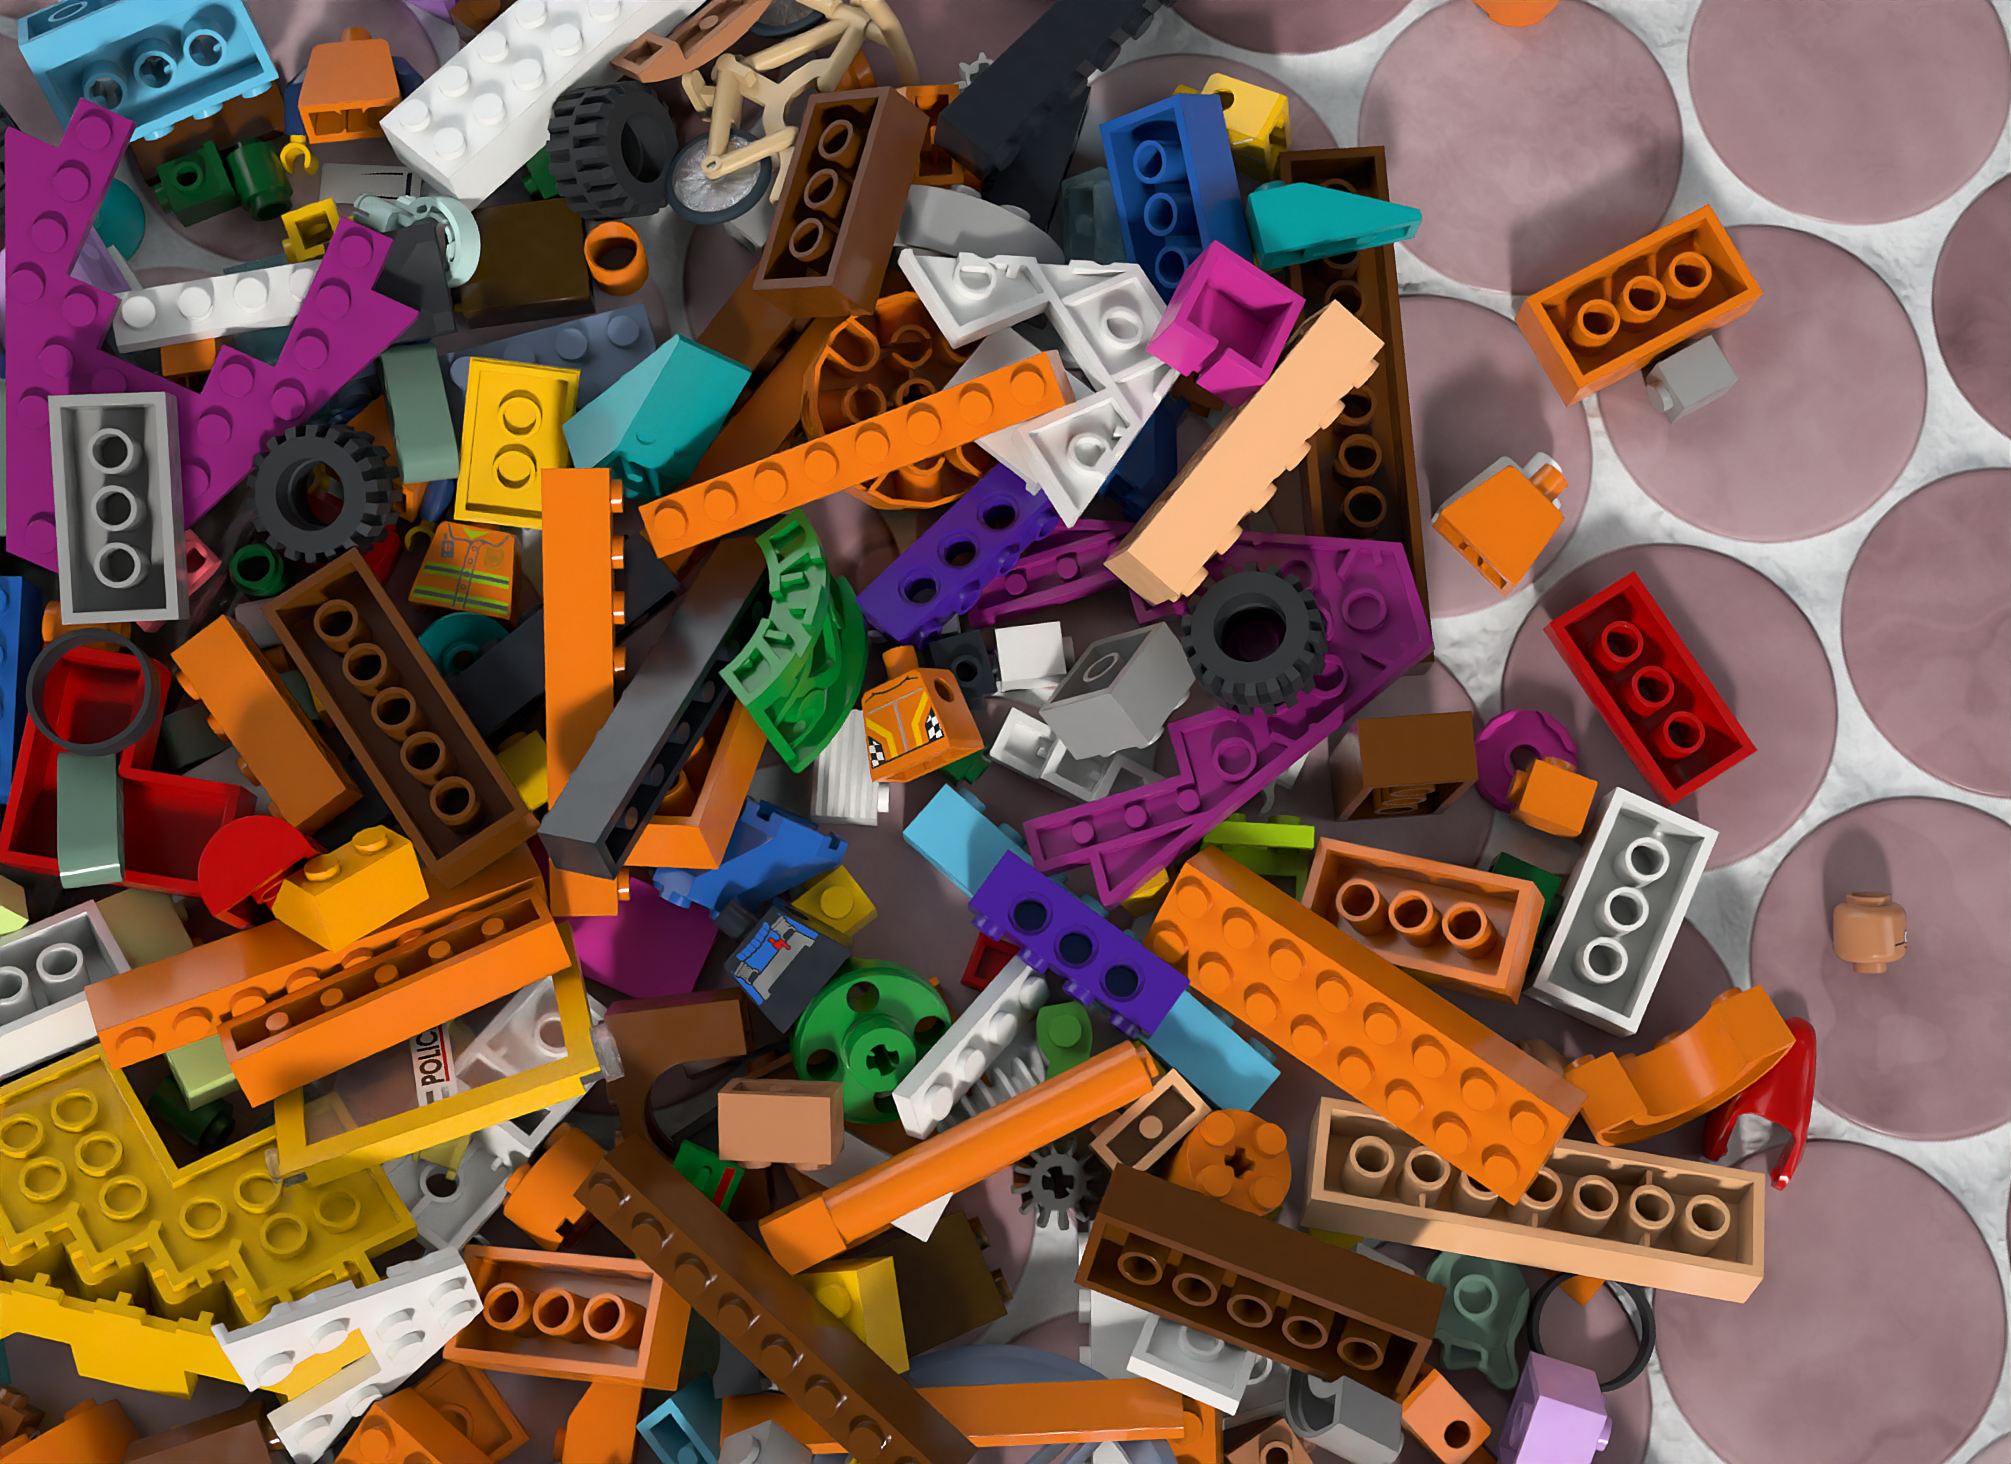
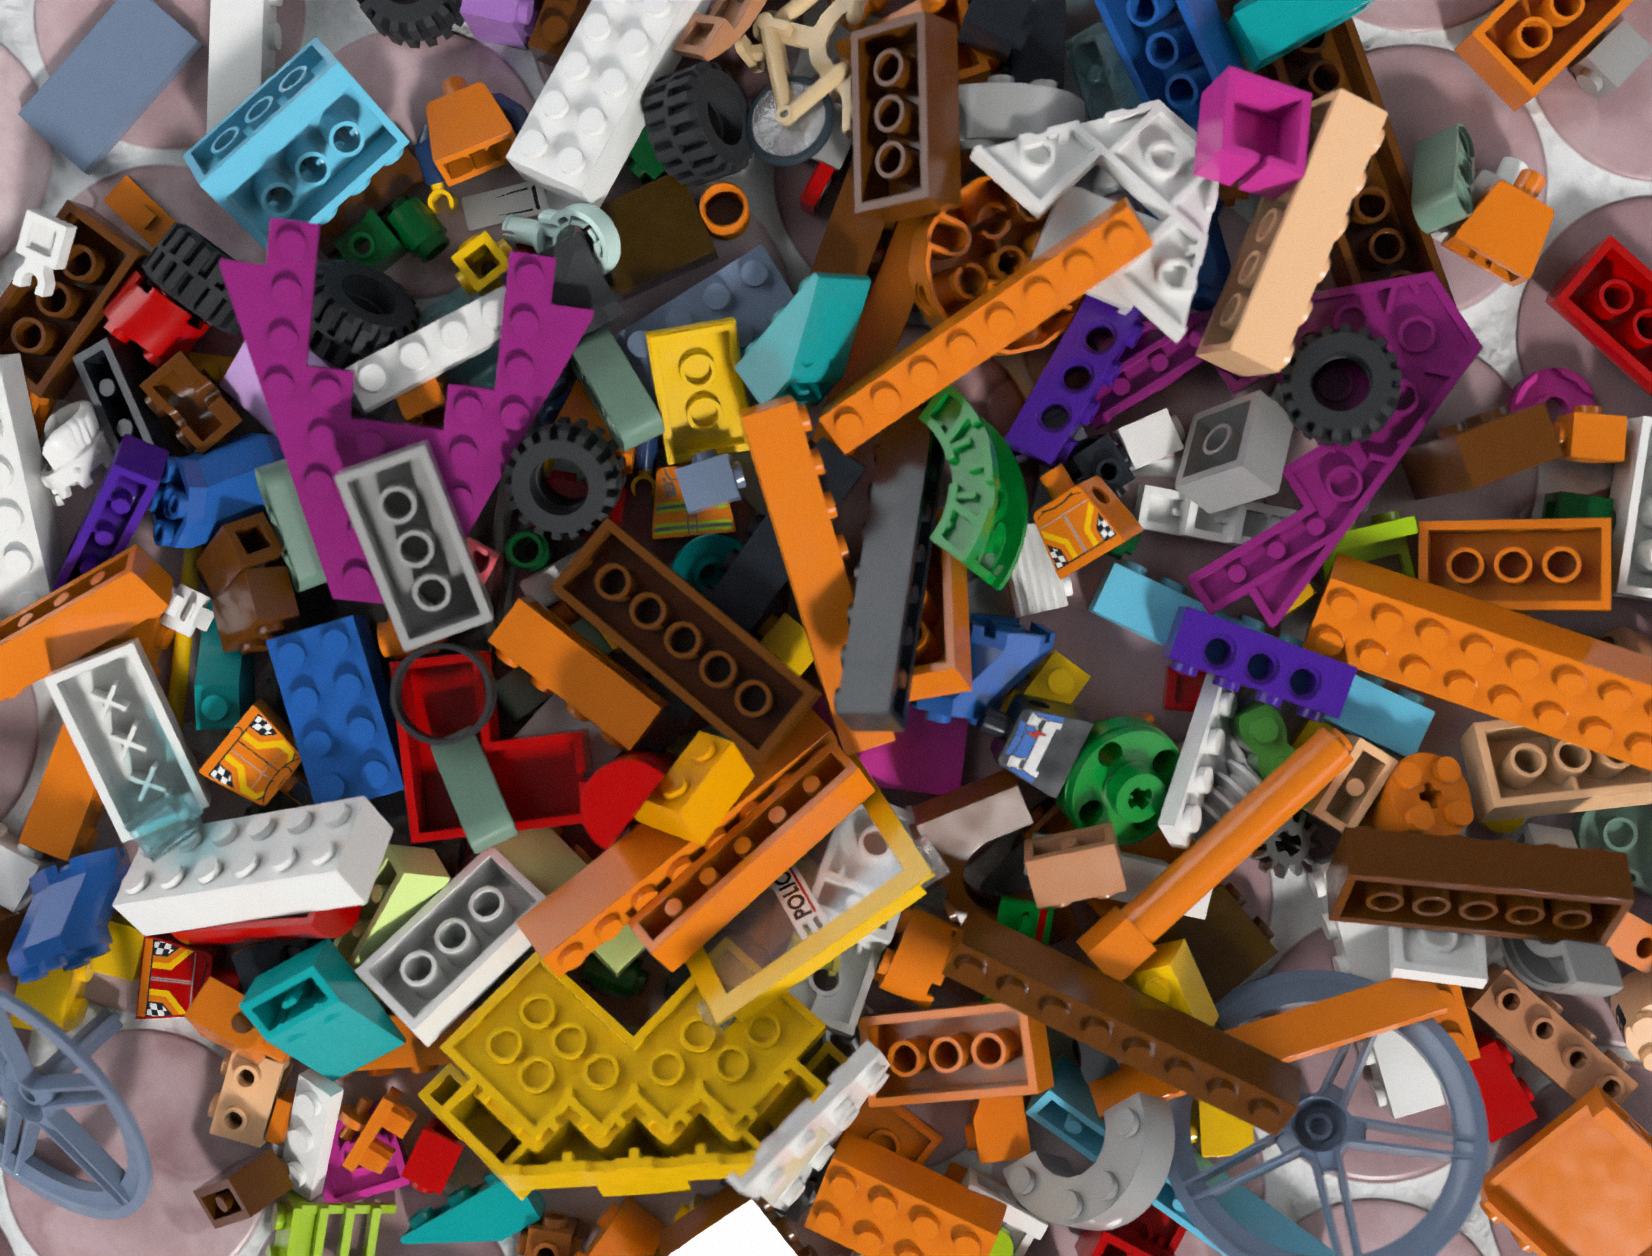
camera: 10 degrees left, 10 degrees up
none -> black tyre [310,259,421,369]
none -> sand blue brick [675,449,747,515]
none -> red tile [799,161,835,216]
none -> sand green beam [1411,123,1476,234]

